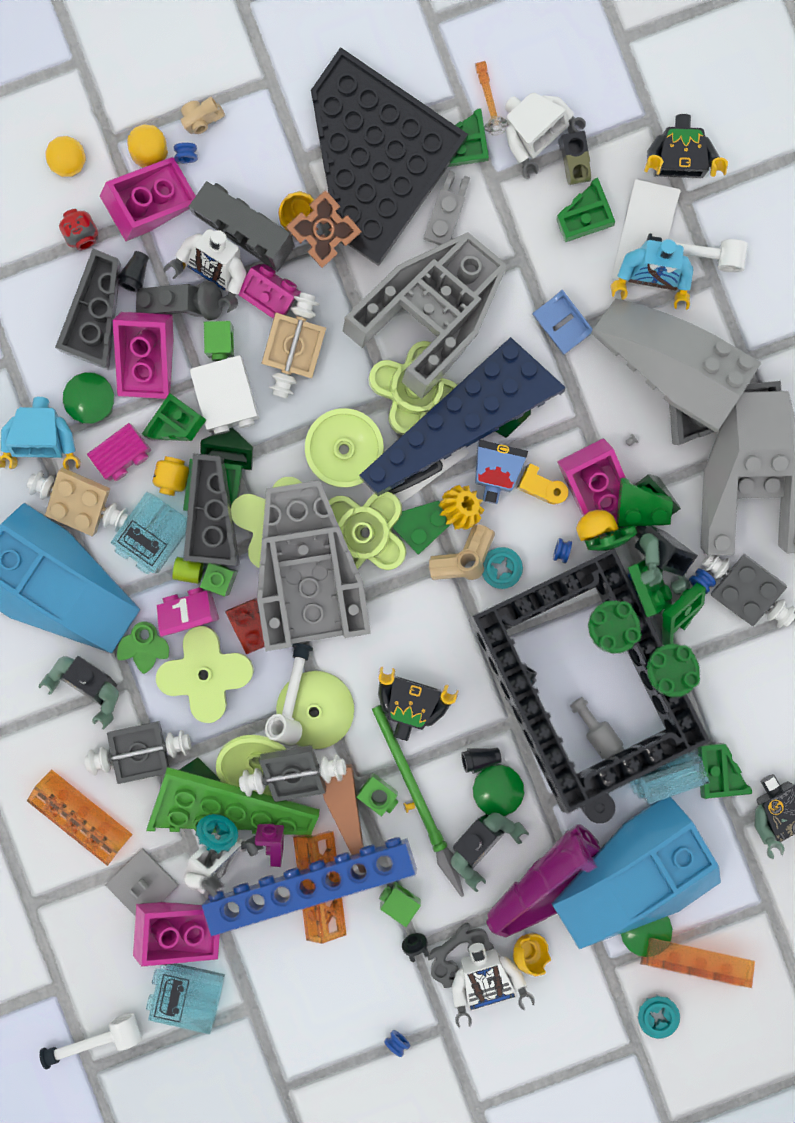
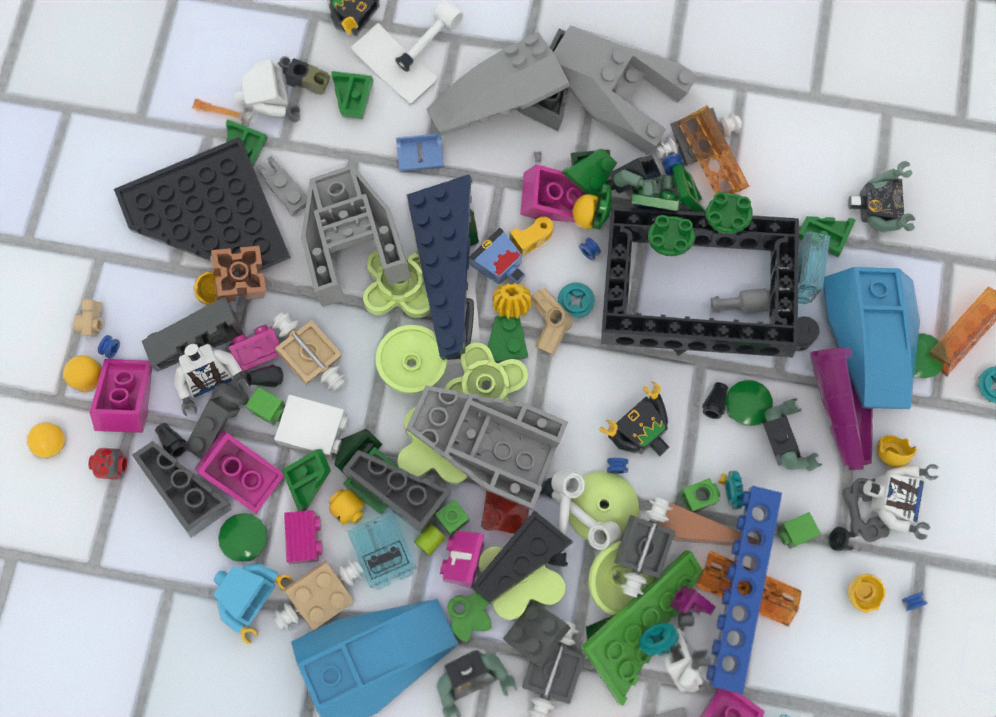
camera: 60 degrees left, 15 degrees down
bright green piece [372,705,464,897] -> none
medium azure torso [611,239,693,310] -> none
none -> black cone [246,364,283,388]
none -> black wing [471,510,573,604]
none -> dark grey plate [503,600,571,668]
none -> white piece [548,470,585,566]
none -> blue bush [607,458,629,474]
none -> clear orange fence [677,105,749,194]
none -> teal gear [725,471,744,510]
none -> yellow hair [847,574,886,613]

